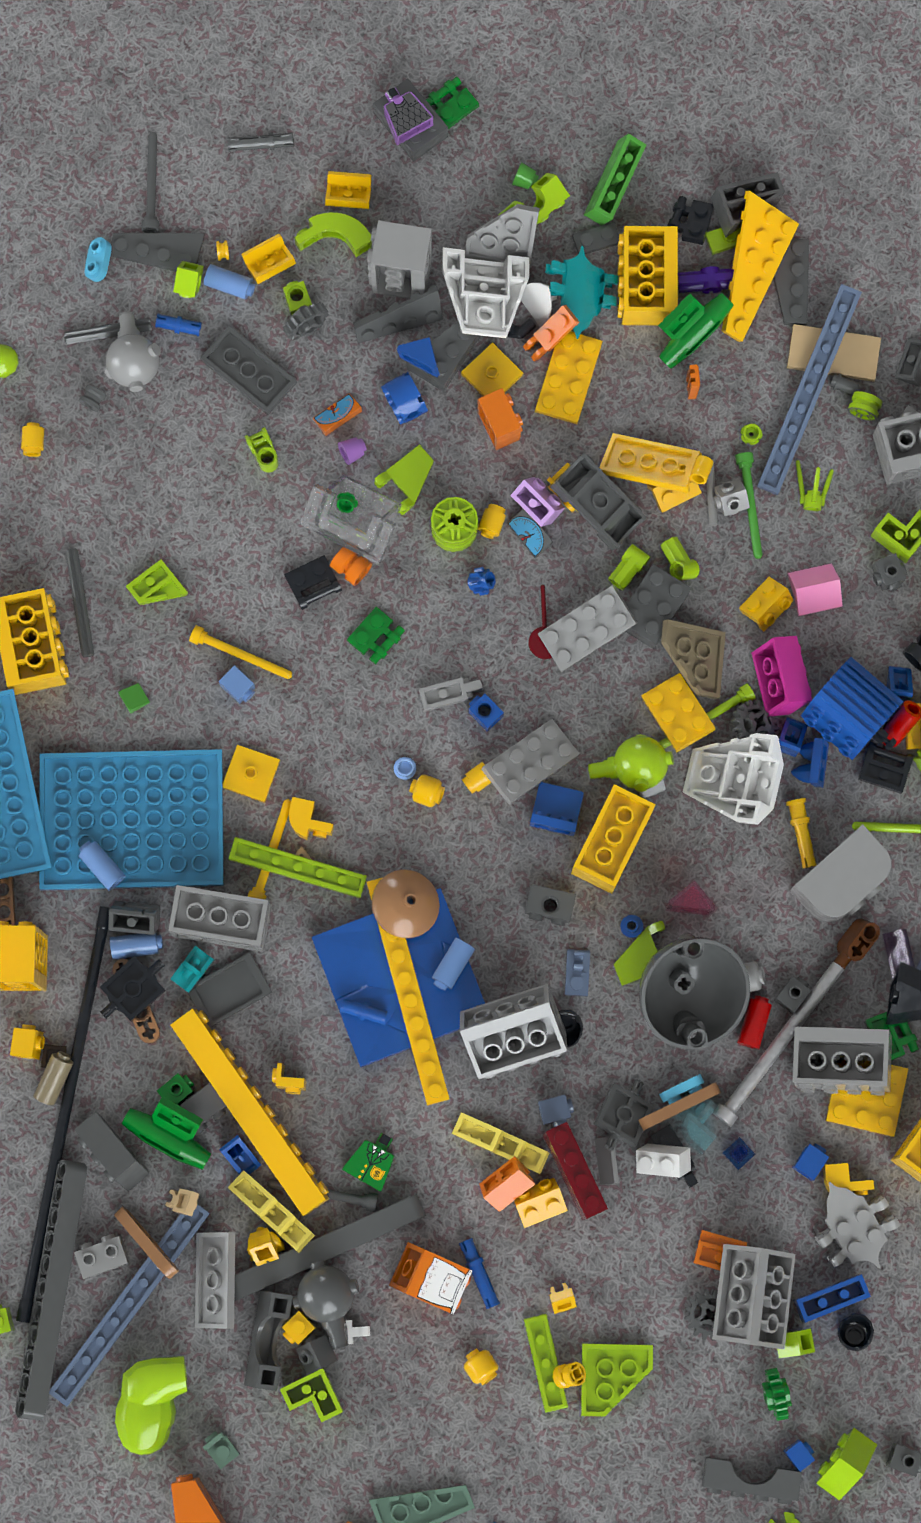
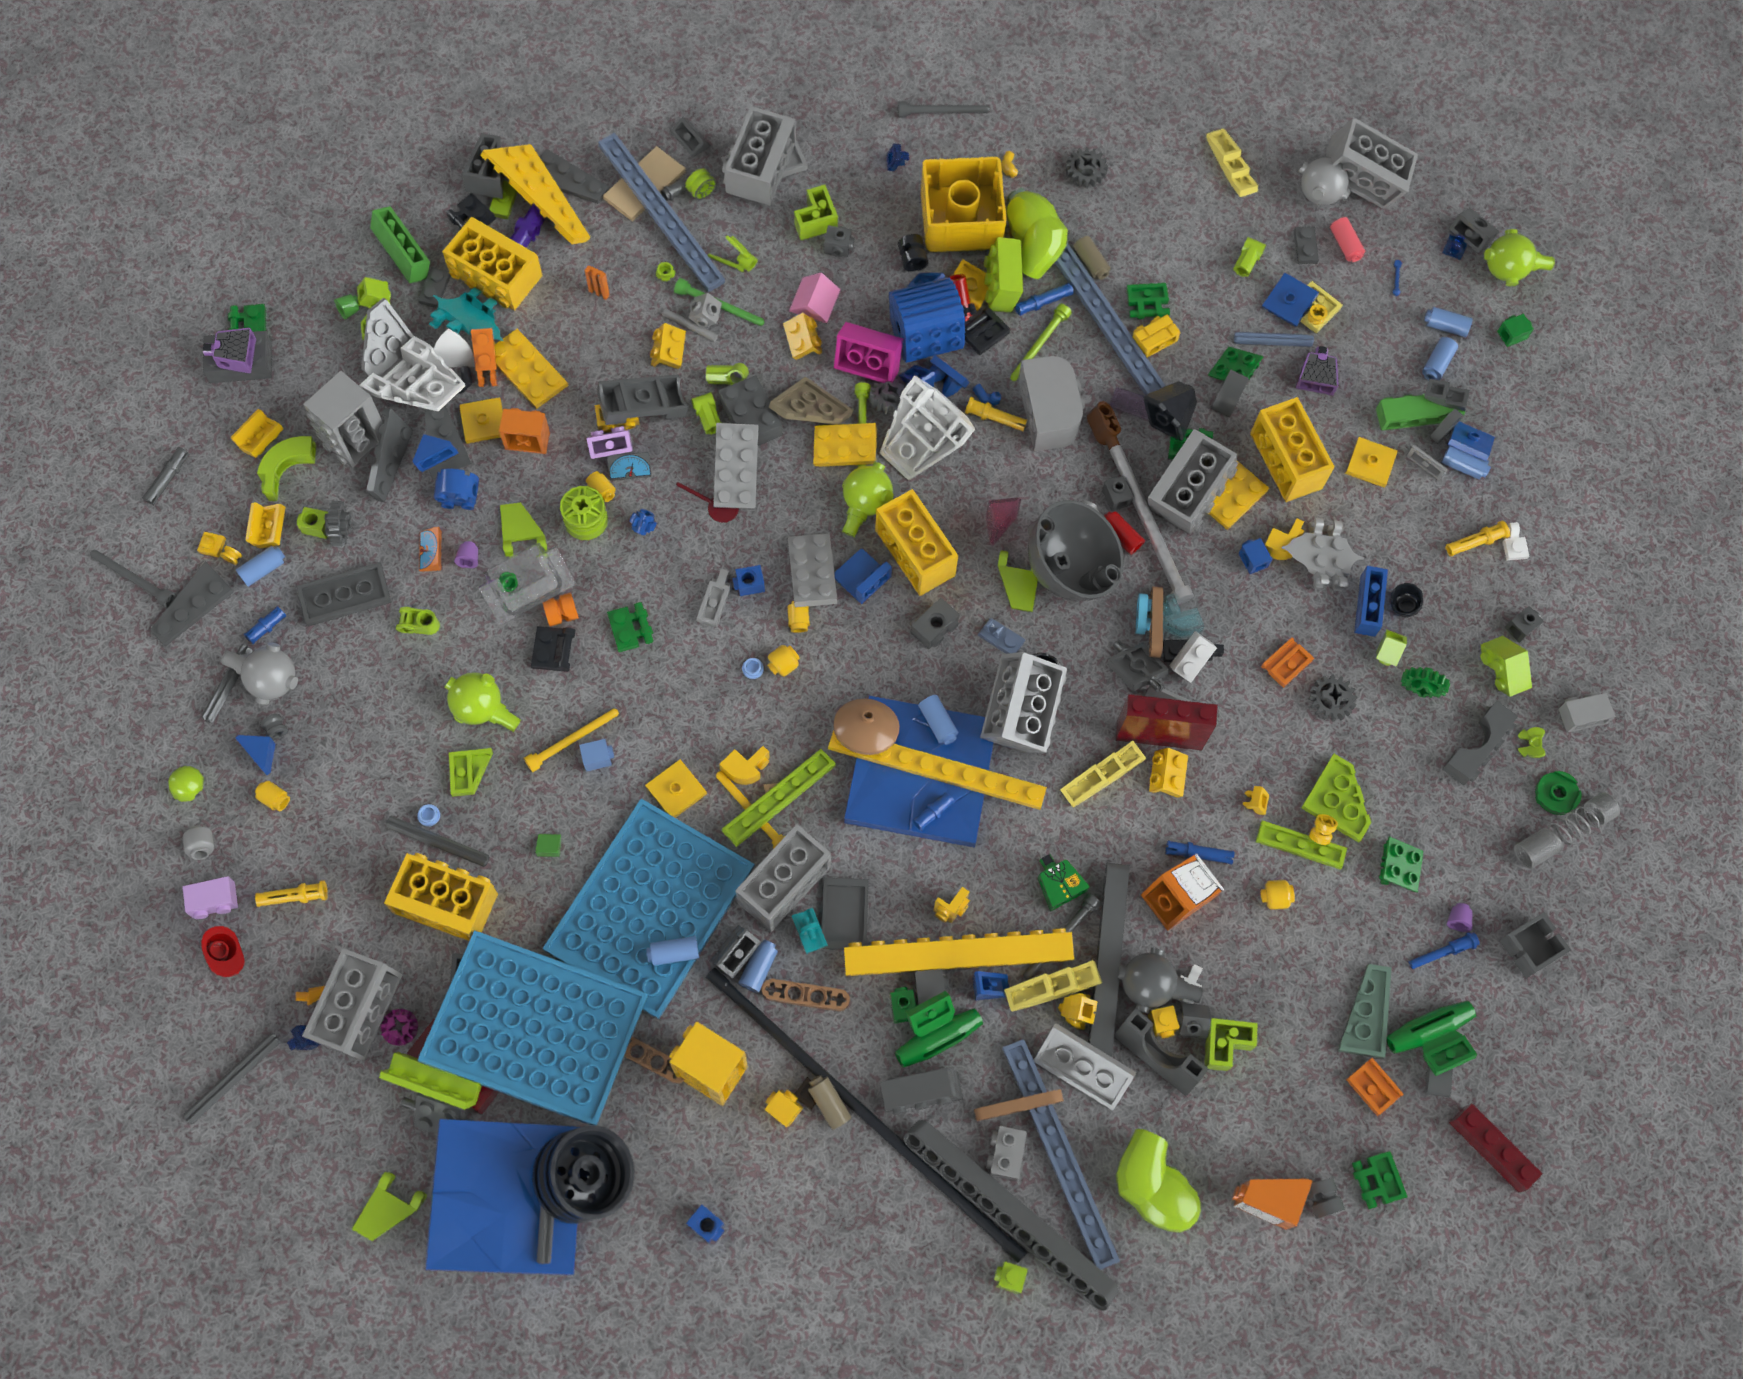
camera: 60 degrees left, 10 degrees down
medium azure plate [84,237,112,282] -> none
black plate [100,956,166,1022] -> none
tan plate [165,1189,199,1216] -> none
lime brick [173,261,204,298] -> none
sand green bracket [203,1431,240,1469] -> none
hinge [479,1156,535,1212] -> none
sand blue brick [538,1095,574,1127] -> none
yellow hinge [599,433,713,493] -> none
blue plate [620,915,643,938] -> none
green plate [658,293,734,369] -> none
light grey brick [712,1244,796,1349] -> none
clear blue tile [722,1137,756,1170] -> none
blue plate [783,1440,815,1472] -> none
none -> yellow tile [197,532,226,558]
none -> blue slope [235,735,276,775]
none -> light blue plate [417,804,440,827]
none -> lime piece [444,672,521,732]
none -> blue arm [972,384,1002,406]
none -> green hinge [1379,837,1424,893]

